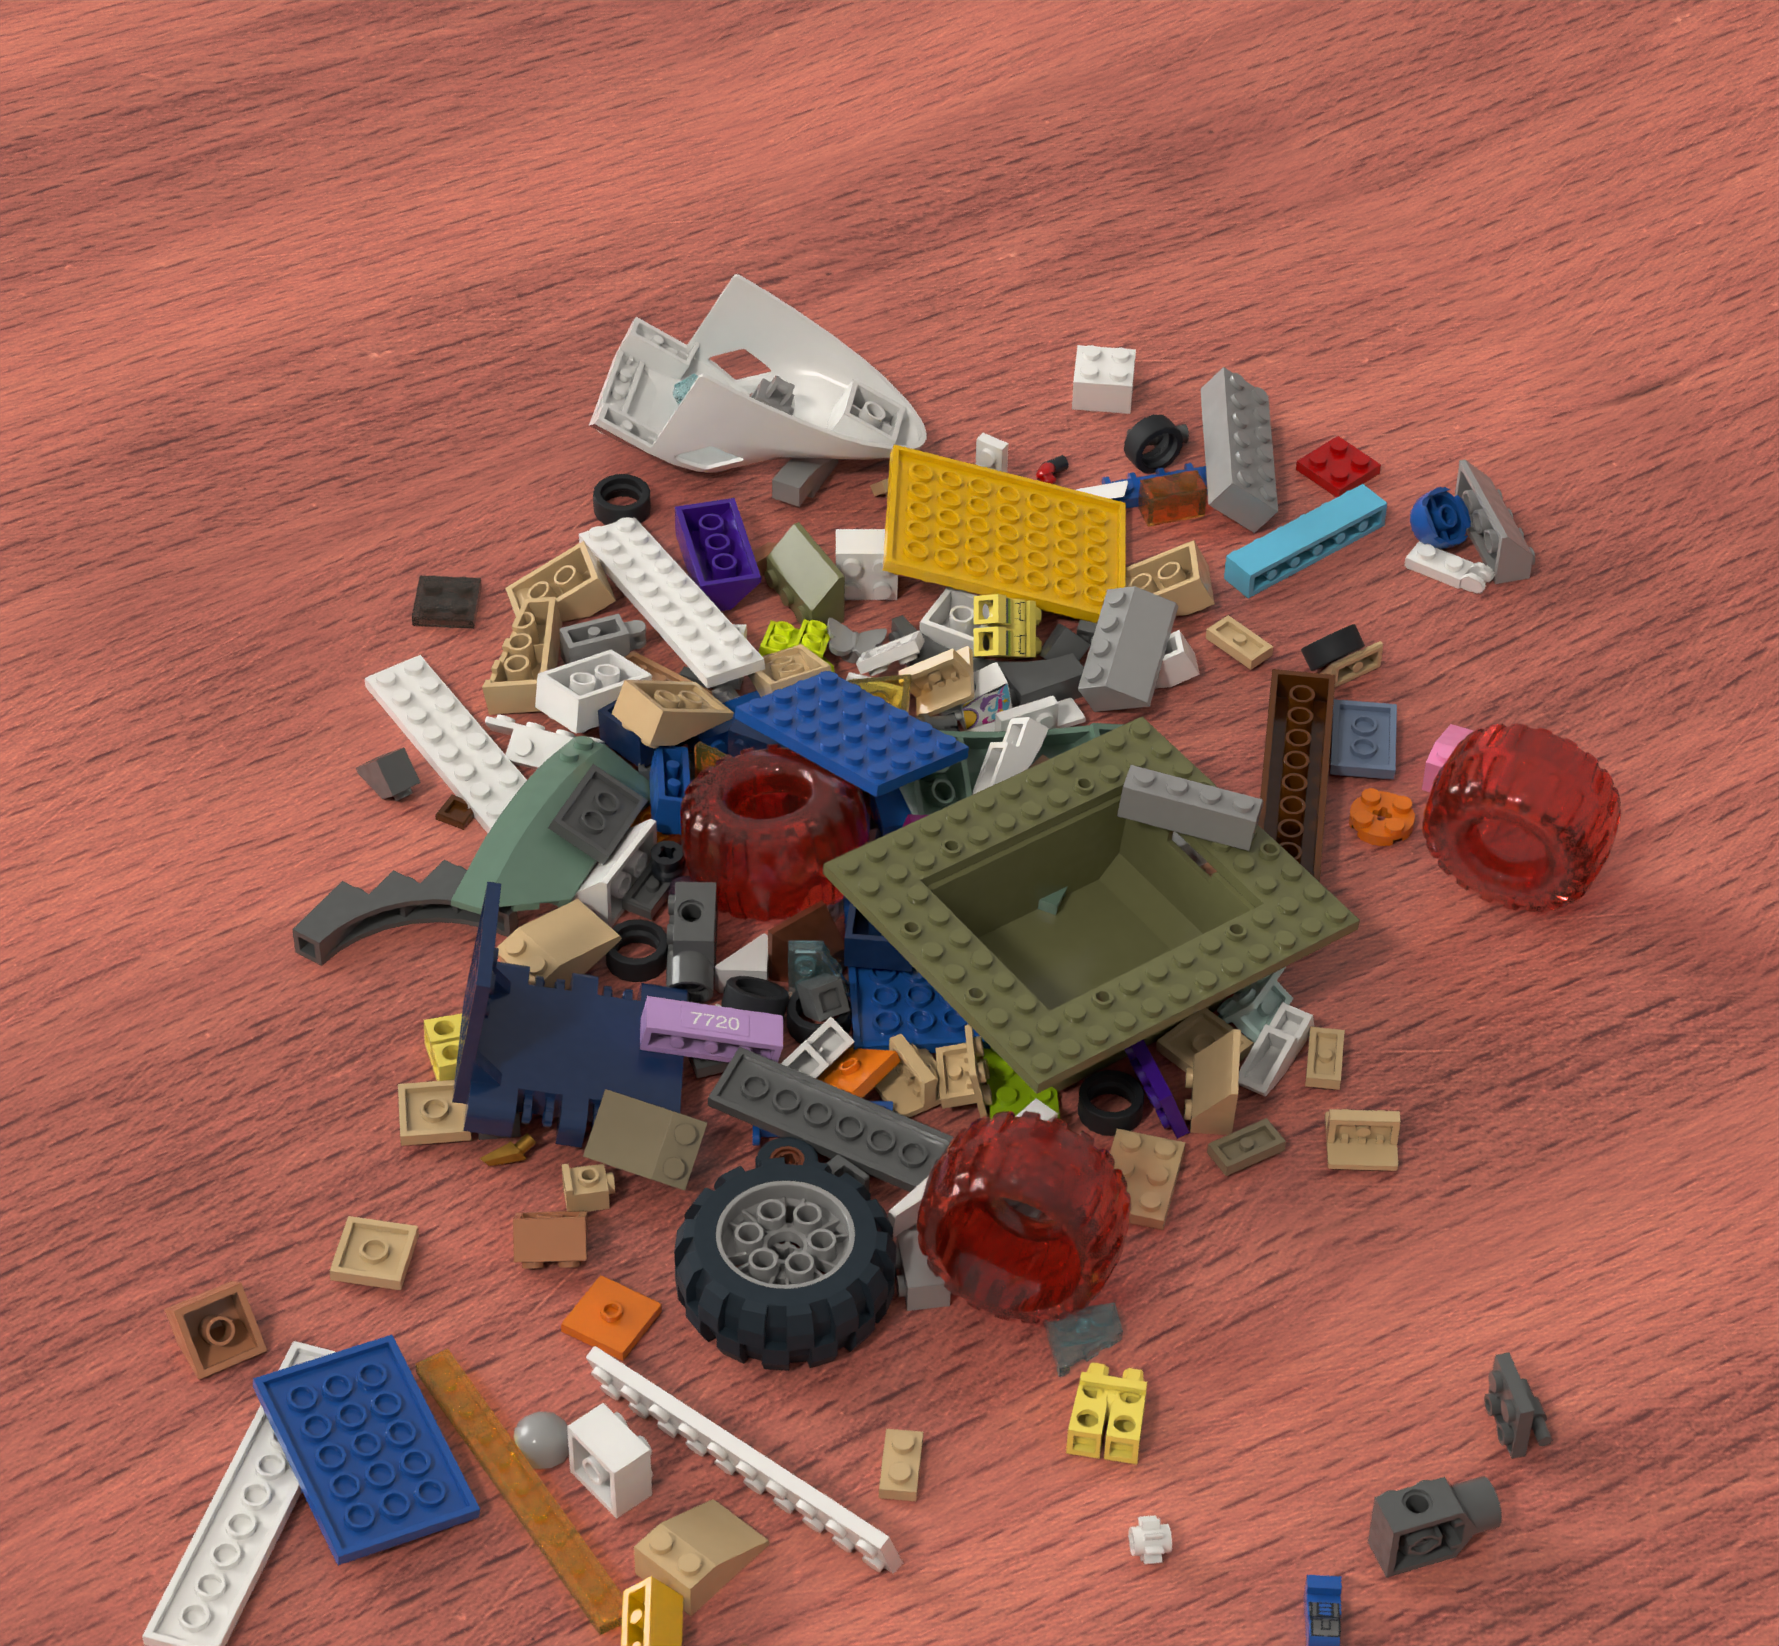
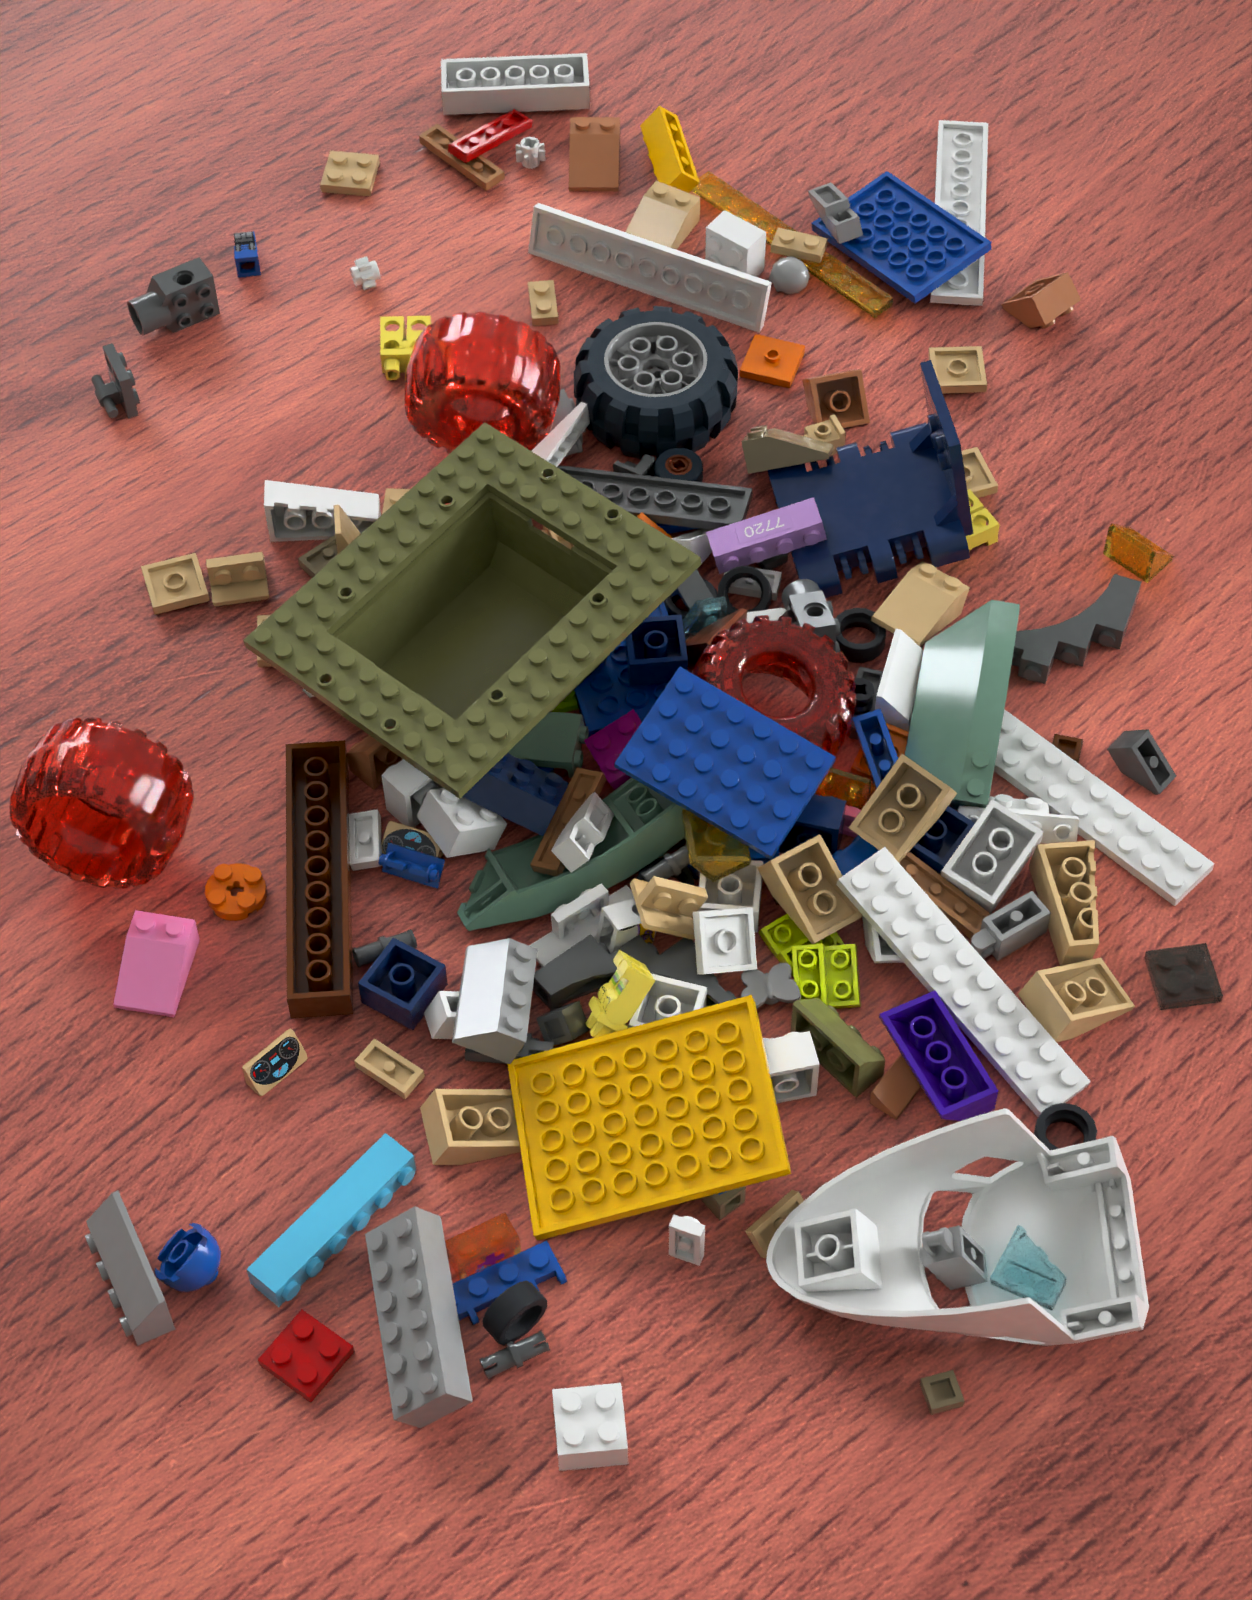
camera: 170 degrees right, 10 degrees up
dark grey plate [548,764,648,865] -> none
arm [1036,455,1069,485] -> none
white sticker [1076,481,1128,499] -> none
light grey slope [1117,765,1264,851] -> none
black tyre [1301,624,1365,671] -> none
sand blue plate [1330,699,1397,779] -> none
white hinge [1404,541,1494,594] -> none
none -> tan plate [141,553,210,615]
none -> white wedge [264,480,381,542]
none -> dark grey pin [352,929,417,967]
none -> dark blue brick [358,937,448,1030]
none -> tan plate [771,227,827,263]
none -> light grey slope [808,182,863,244]
none -> clear yellow slope [1103,523,1175,583]

